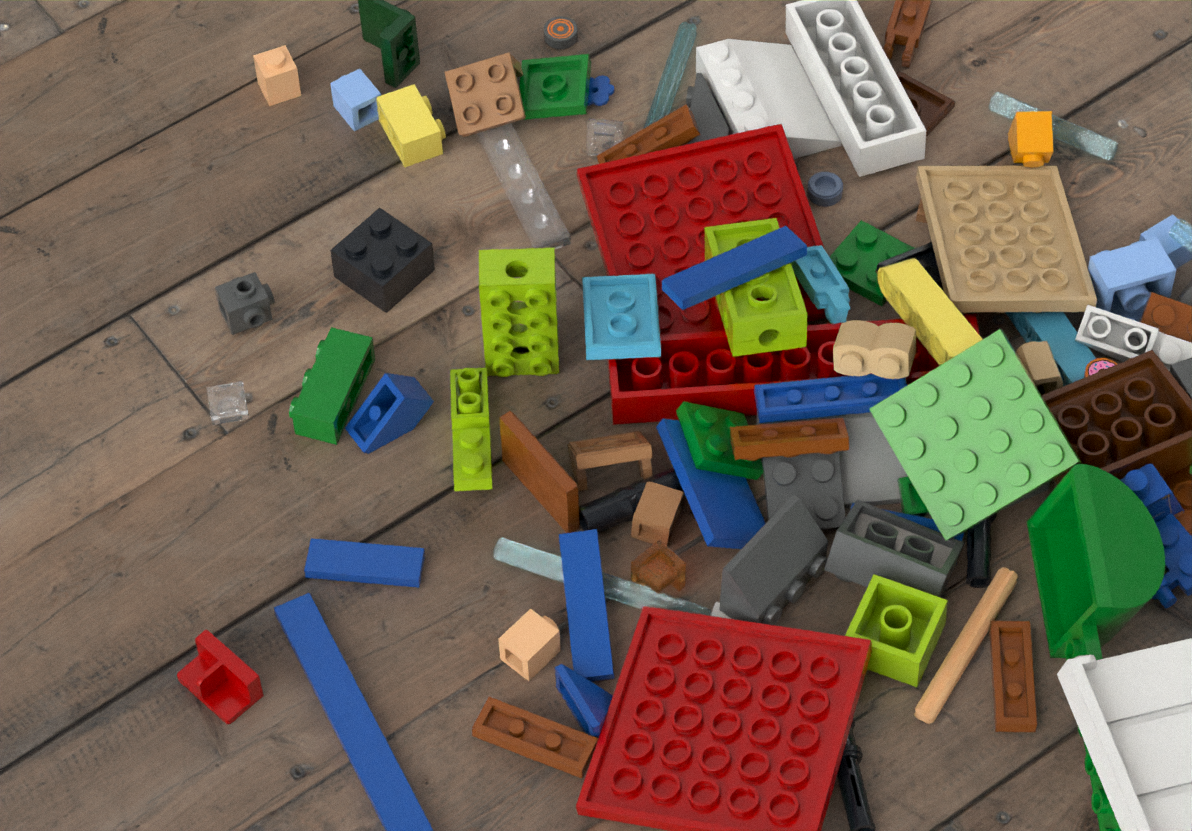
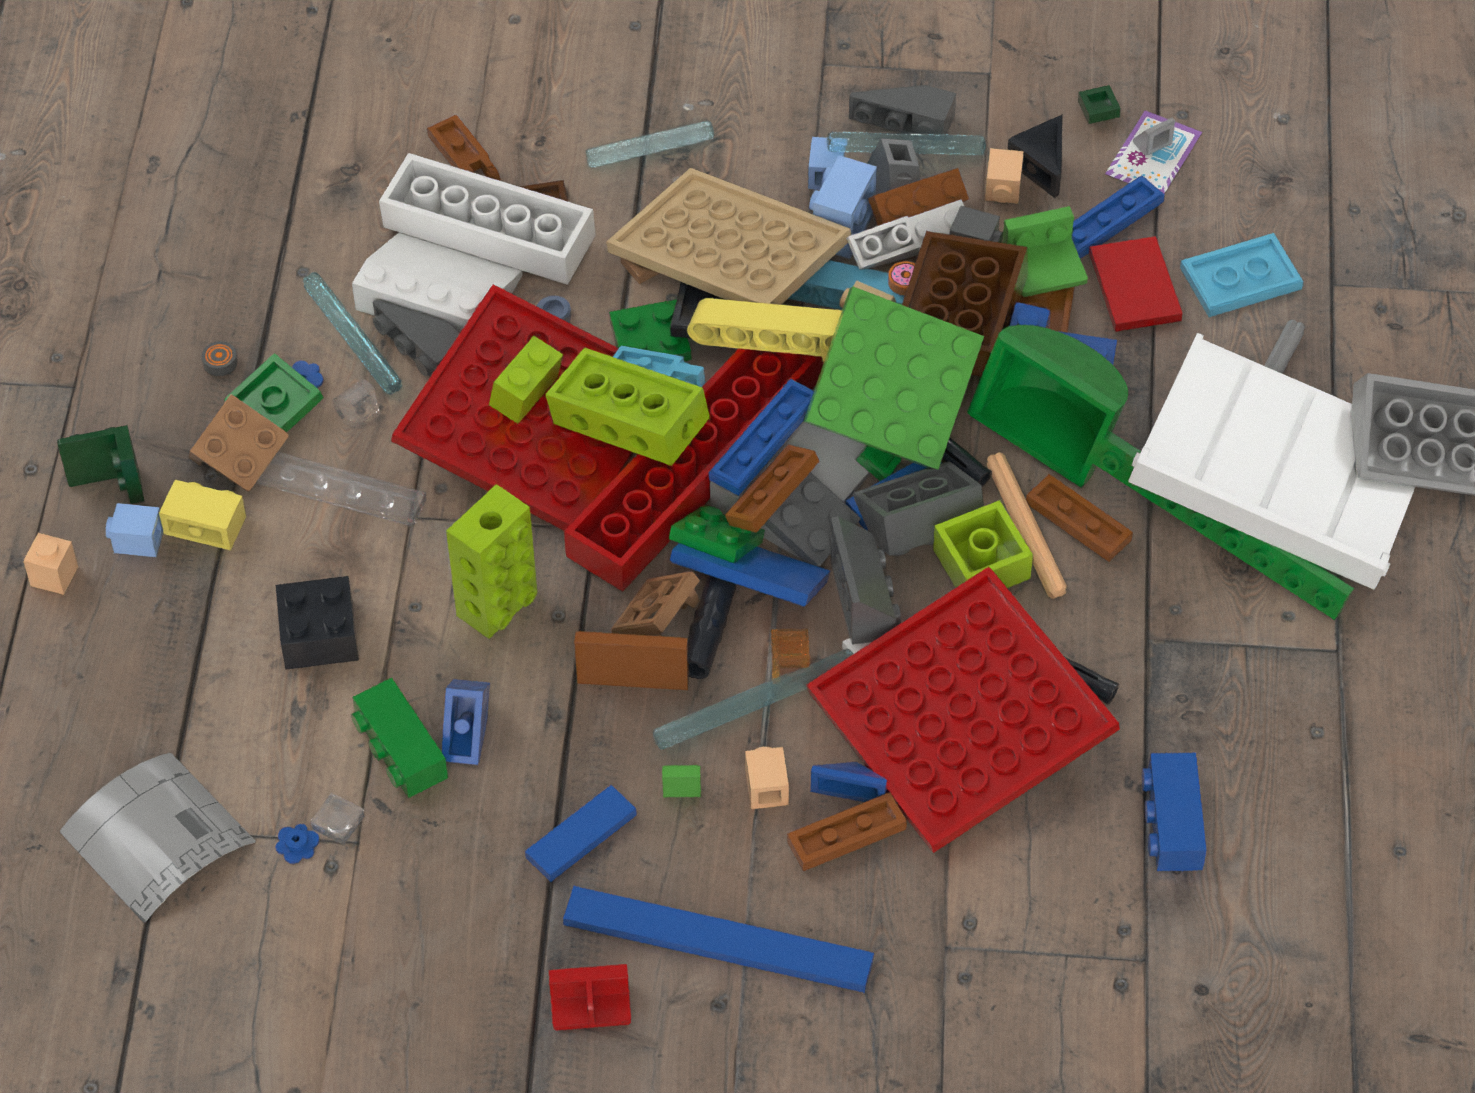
camera: 50 degrees left, 0 degrees up
dark grey brick [215,272,275,335] -> none
lime slope [450,367,493,491] -> none
blue tile [559,529,615,682] -> none
medium azure tile [582,274,661,360] -> none
dark orange plate [597,104,701,164] -> none
medium nougat panel [631,481,684,549] -> none
blue tile [662,226,807,310] -> none
tan brick [833,320,916,379] -> none
light orange slope [1008,111,1053,167] -> none
none -> light grey sticker [60,753,256,923]
none -> blue plant [275,824,319,864]
none -> lime brick [489,336,563,424]
none -> bright green tile [662,765,701,797]

